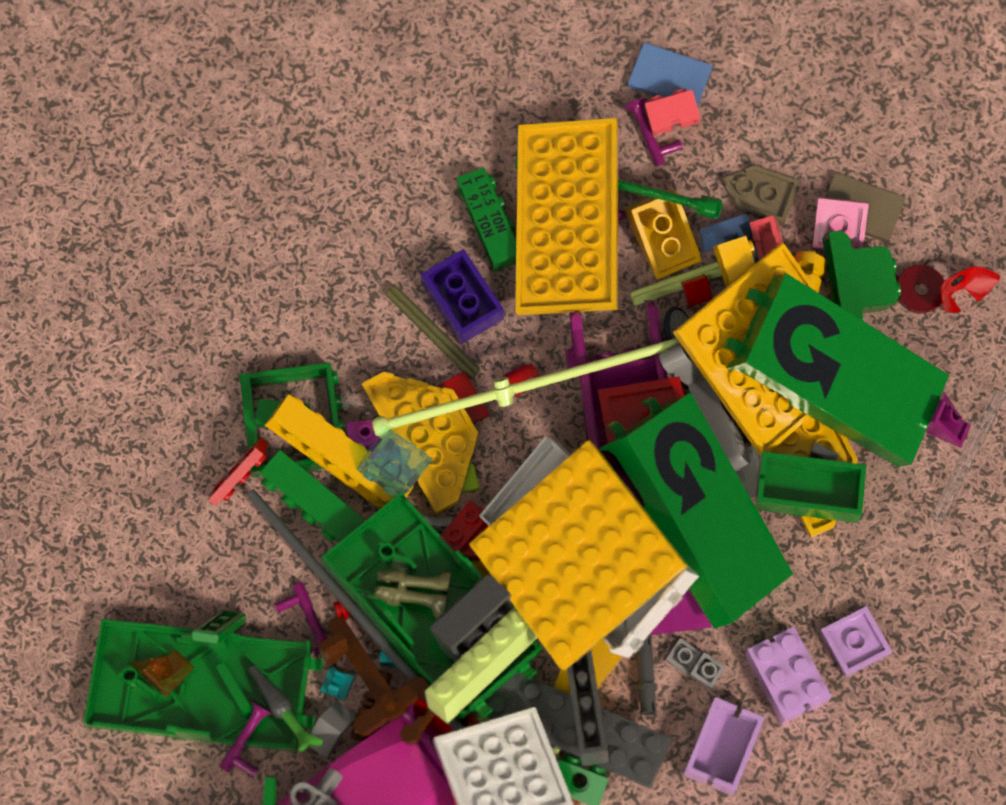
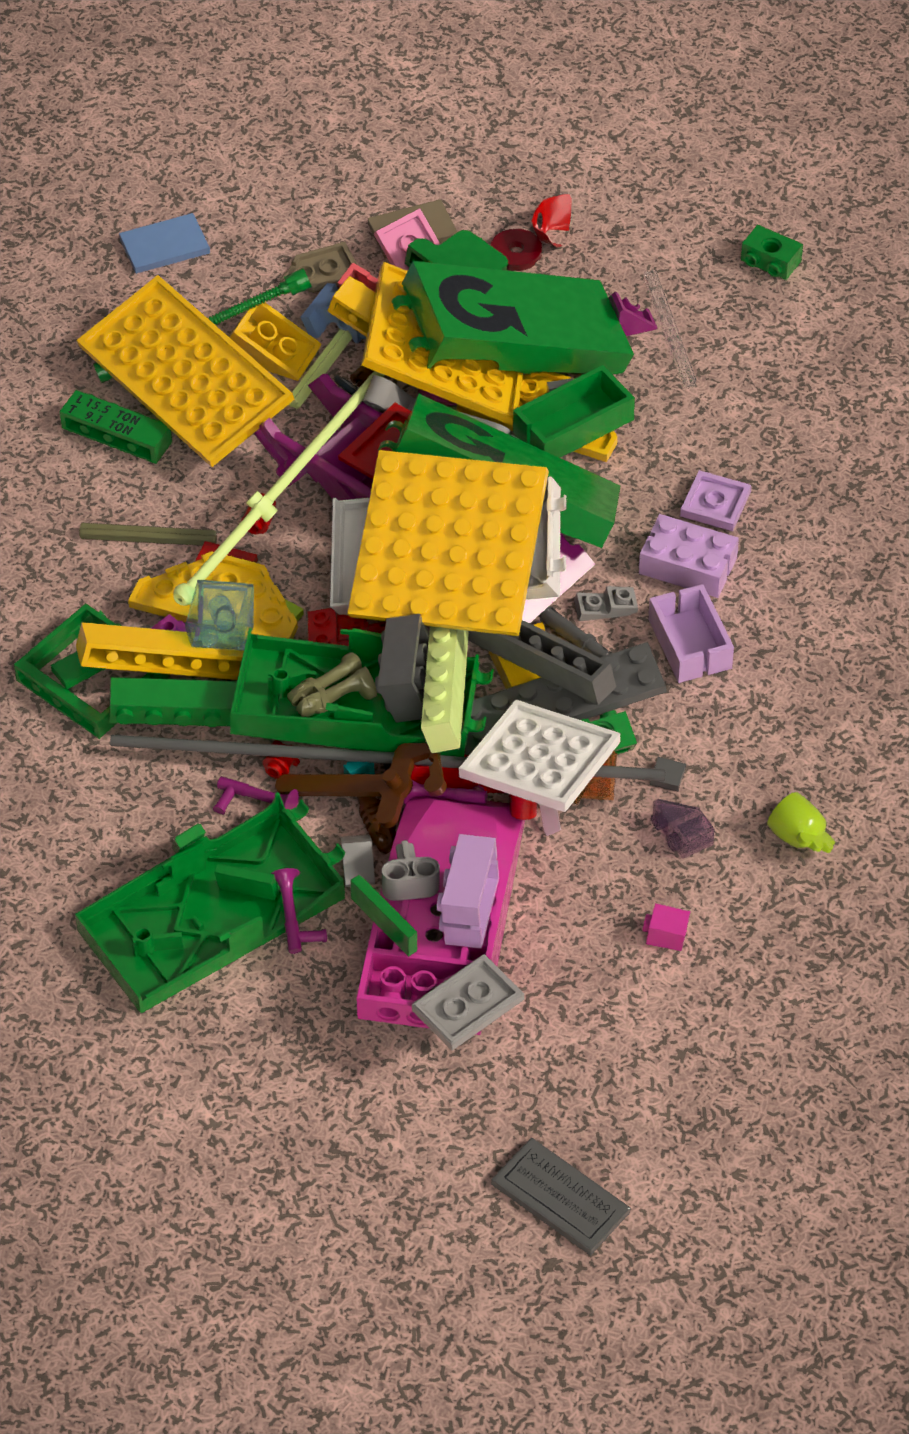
camera: 40 degrees left, 20 degrees down
clear orange slope [129,650,194,698] -> none
plate [208,437,268,506] -> none
dark grey piece [248,665,323,752] -> none
reddish brown slope [317,631,348,670] -> none
teal tile [320,666,355,702] -> none
dark purple brick [420,249,504,345] -> none
magenta piece [623,98,683,167] -> none
coral brick [645,89,700,136] -> none
red tile [681,274,713,307] -> none

